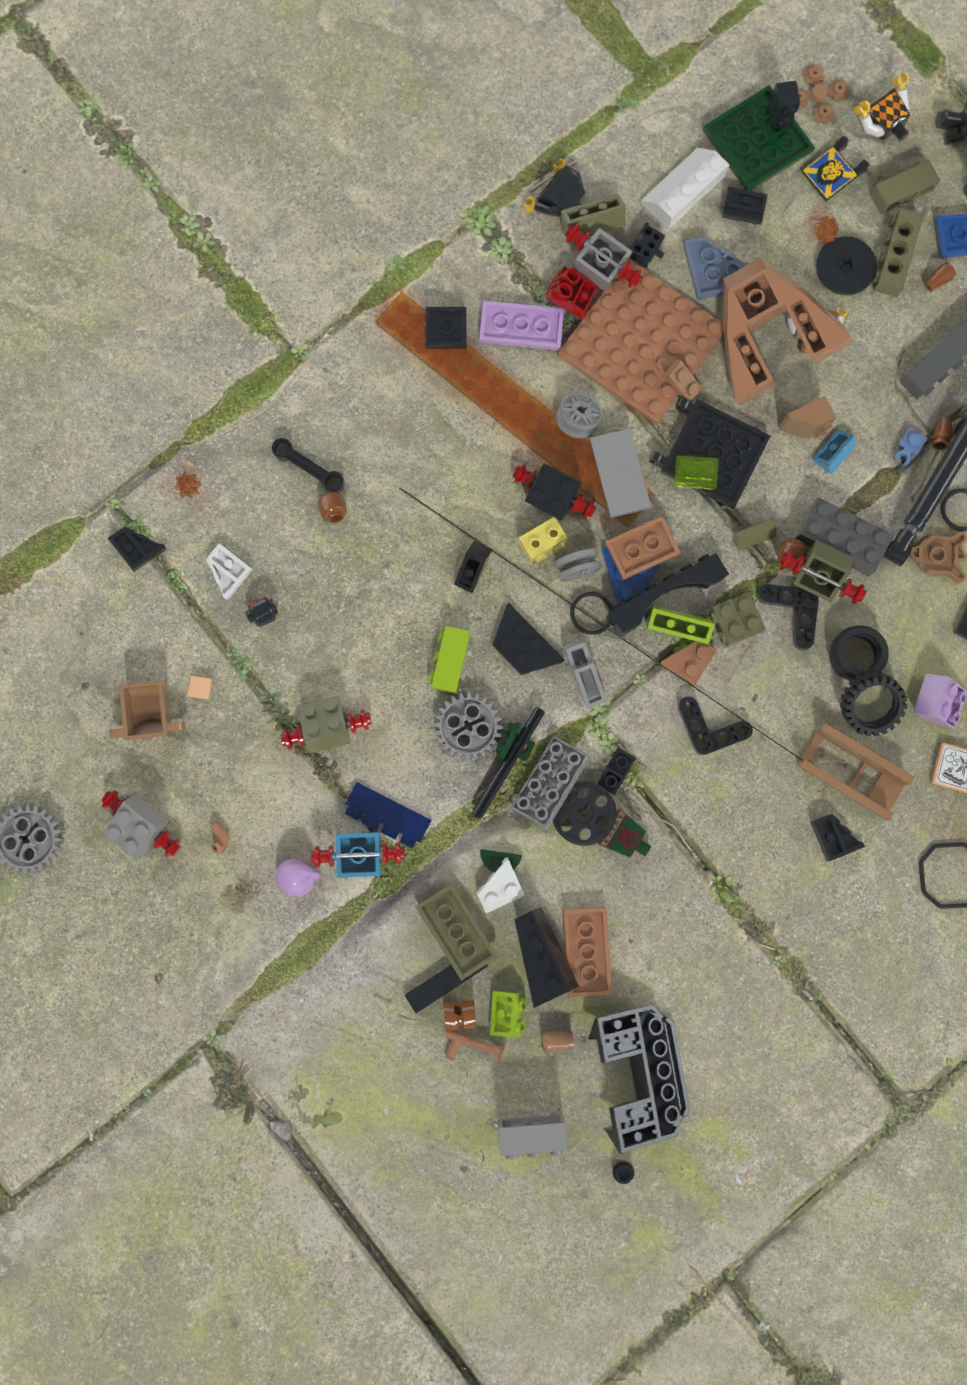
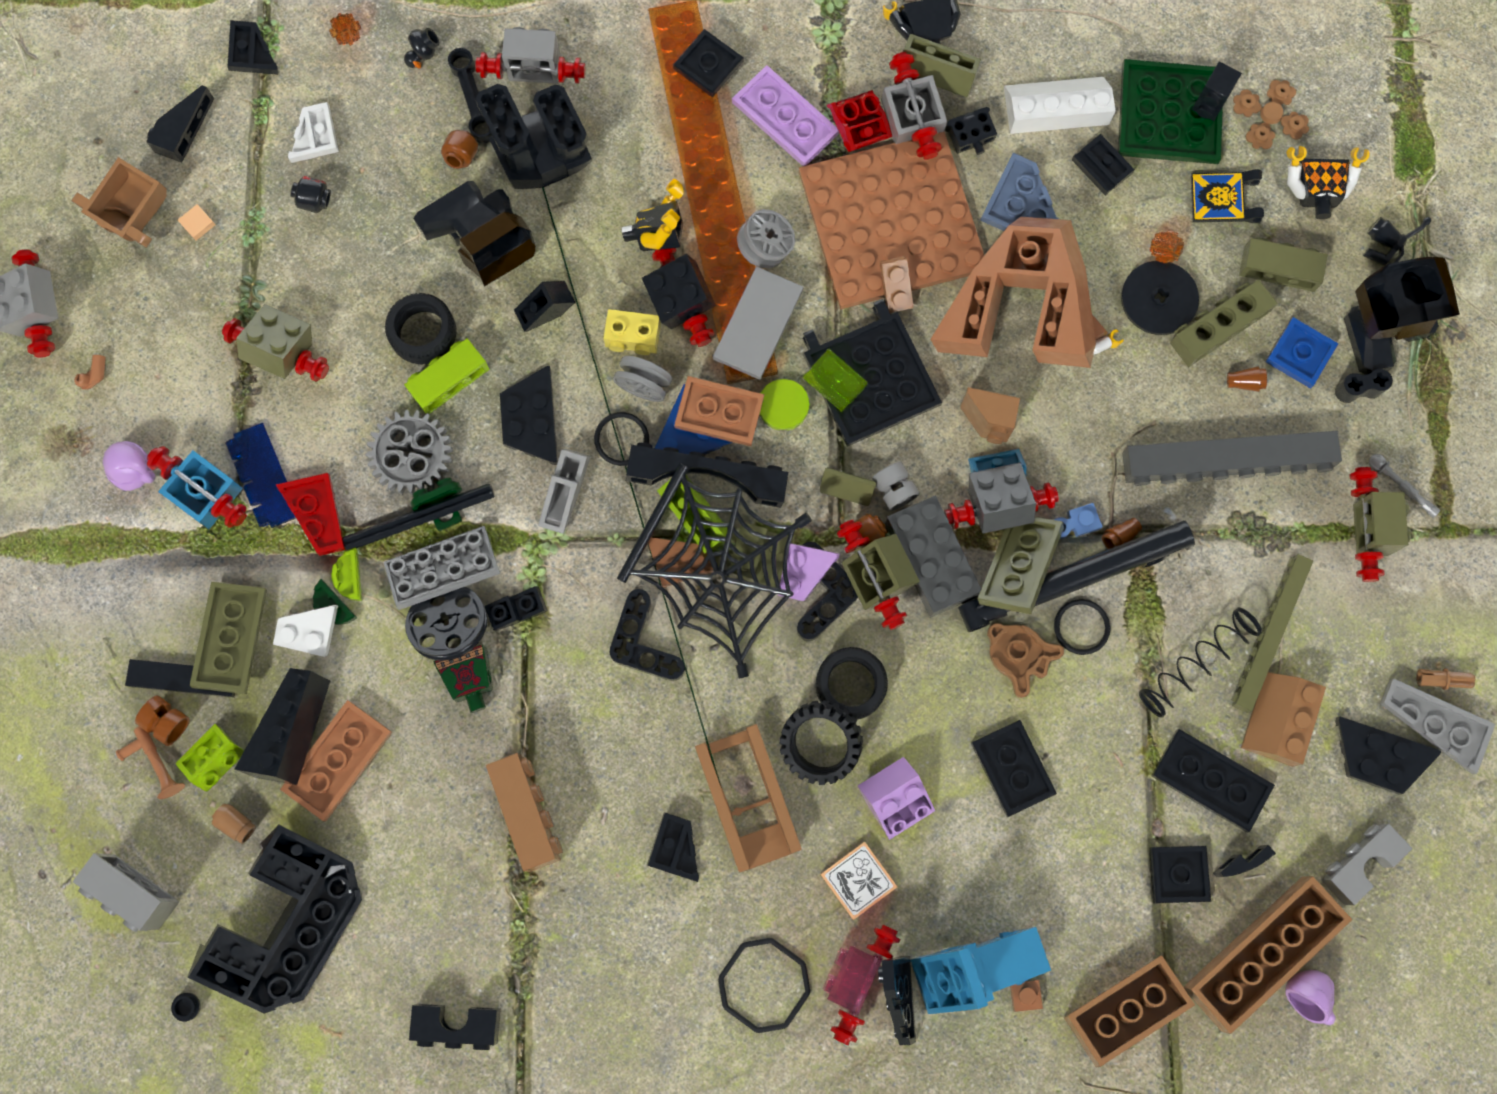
camera: 40 degrees right, 5 degrees down
none -> black slope [146,85,214,163]
none -> red wing [276,473,346,556]
none -> lime tile [331,548,362,601]
none -> black tyre [385,293,457,365]
none -> black animal [404,28,440,69]
none -> black arch [409,1004,501,1050]
none -> black piece [413,181,536,287]
none -> black piece [475,84,592,189]
none -> light grey brick [476,27,586,84]
none -> medium nougat brick [486,753,563,872]
none -> black animal [617,462,812,679]
none -> torso [622,179,684,251]
none -> lime tile [760,379,810,431]
none -> lavender wing [778,543,840,601]
none -> light grey wheel [872,461,920,511]
none -> dark grey brick [944,462,1059,533]
none -> olive plate [978,517,1064,614]

